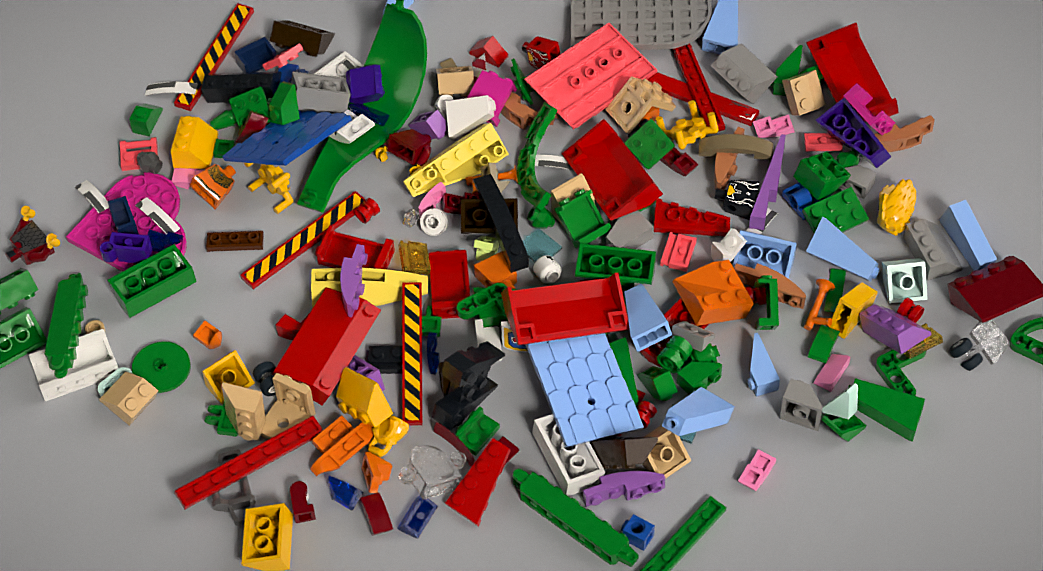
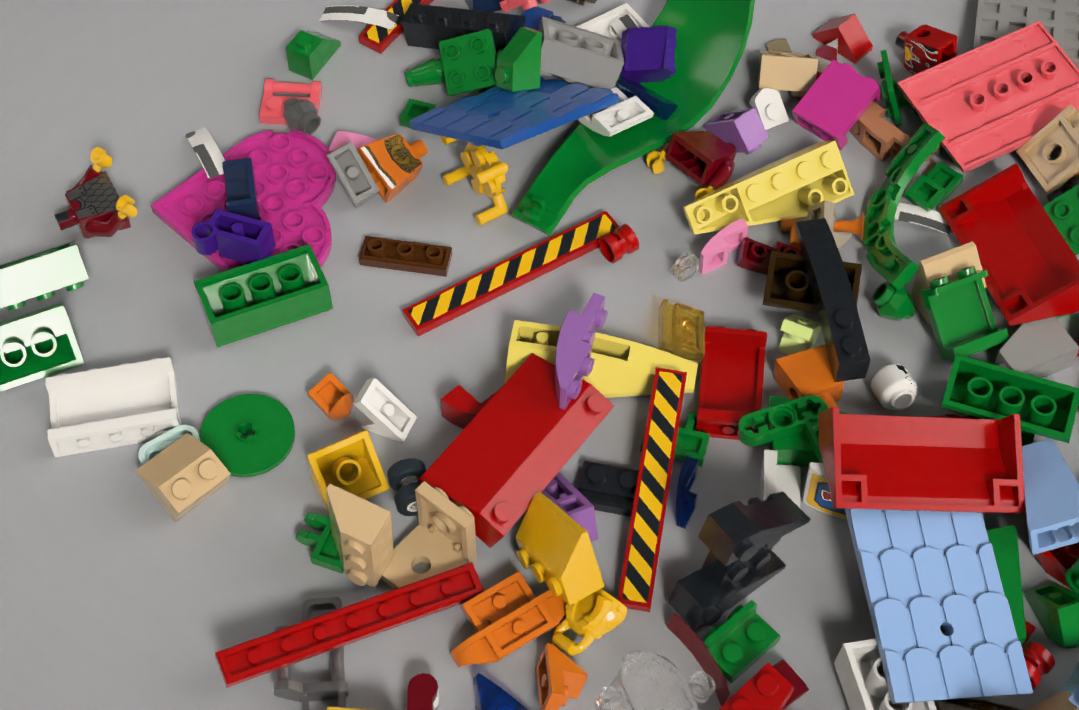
camera: 10 degrees right, 0 degrees up
green hinge [44,273,88,379] -> none
tan tile [85,320,105,334] -> none
white sticker [135,197,180,236] -> none
clear blue slope [147,229,183,252] -> none
yellow slope [171,116,219,169] -> none
dark red slope [235,111,269,143] -> none
red panel [315,225,395,270] -> none
white plate [420,208,448,236] -> none
dark brown tile [438,362,451,397] -> none
white slope [446,95,496,140] -> none
clear light blue piece [523,229,562,263] -> none
none -> light grey slope [327,141,380,208]
none -> white slope [353,377,417,442]
none -> green slope [904,161,963,212]

